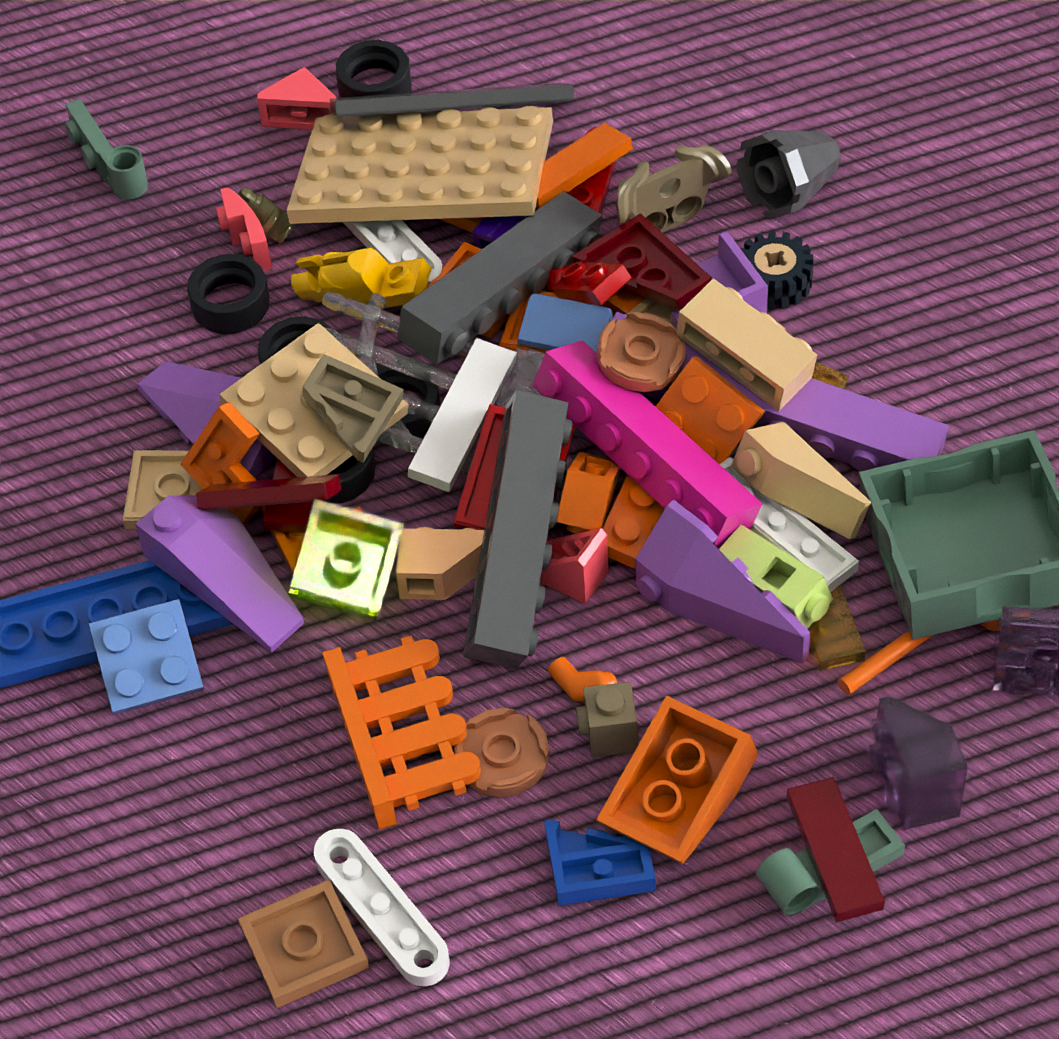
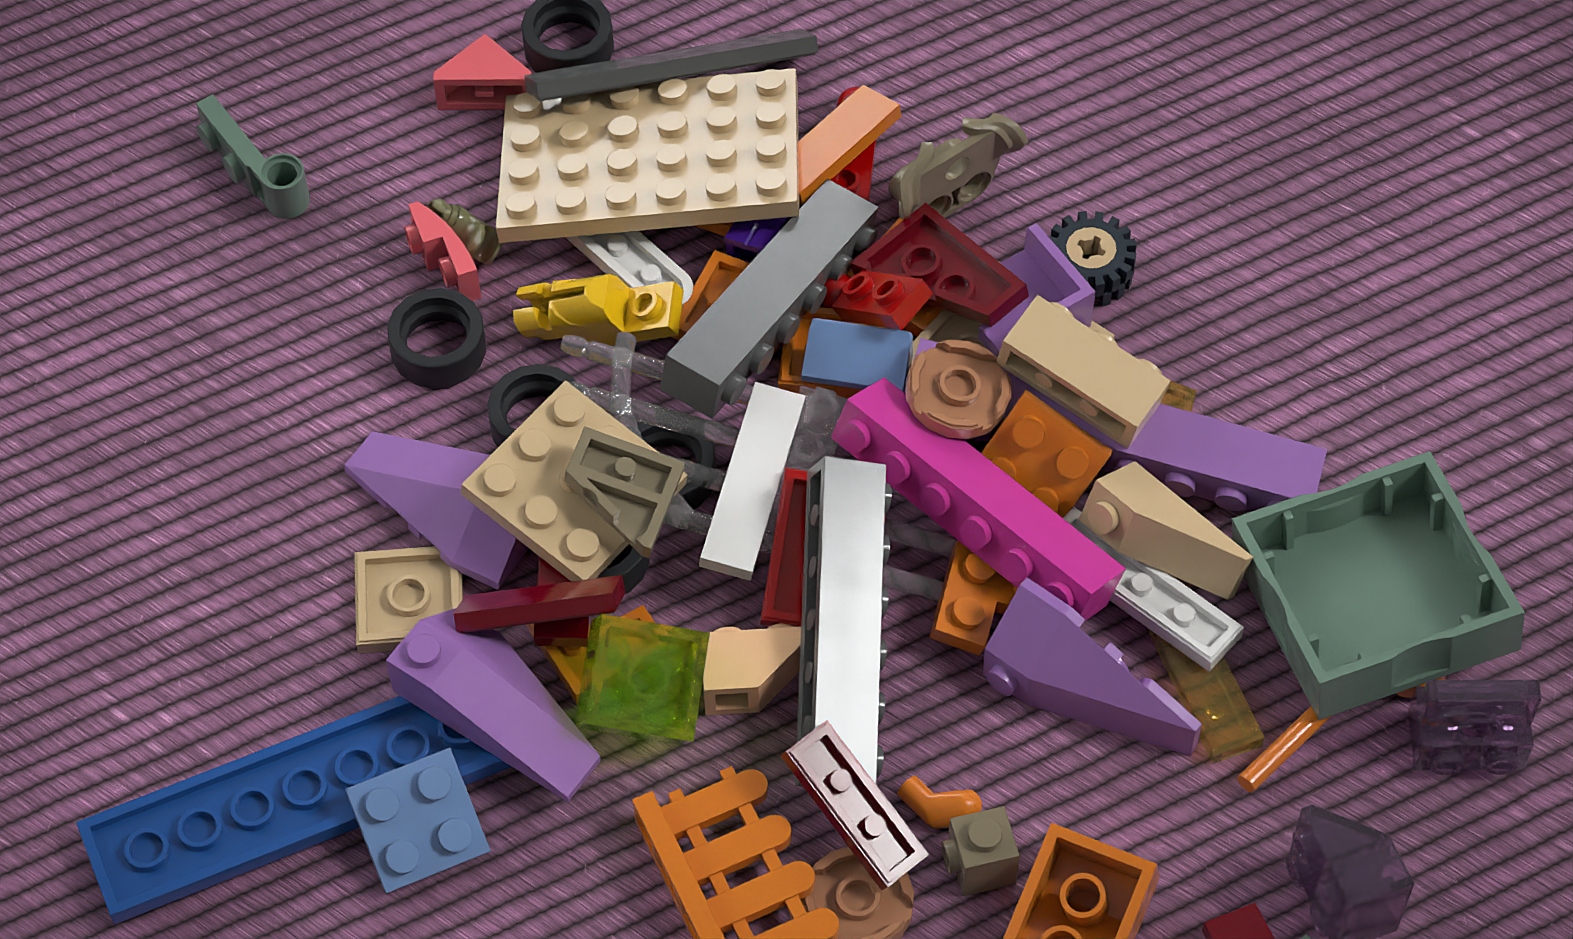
camera: 10 degrees left, 5 degrees up
orange plate [180,402,260,525] -> none
coral slope [540,528,609,604] -> none
orange slope [556,452,621,534] -> none
yellowish green brick [719,524,833,629] -> none
dark grey cone [736,130,841,219] -> none
none -> tile [780,720,929,891]

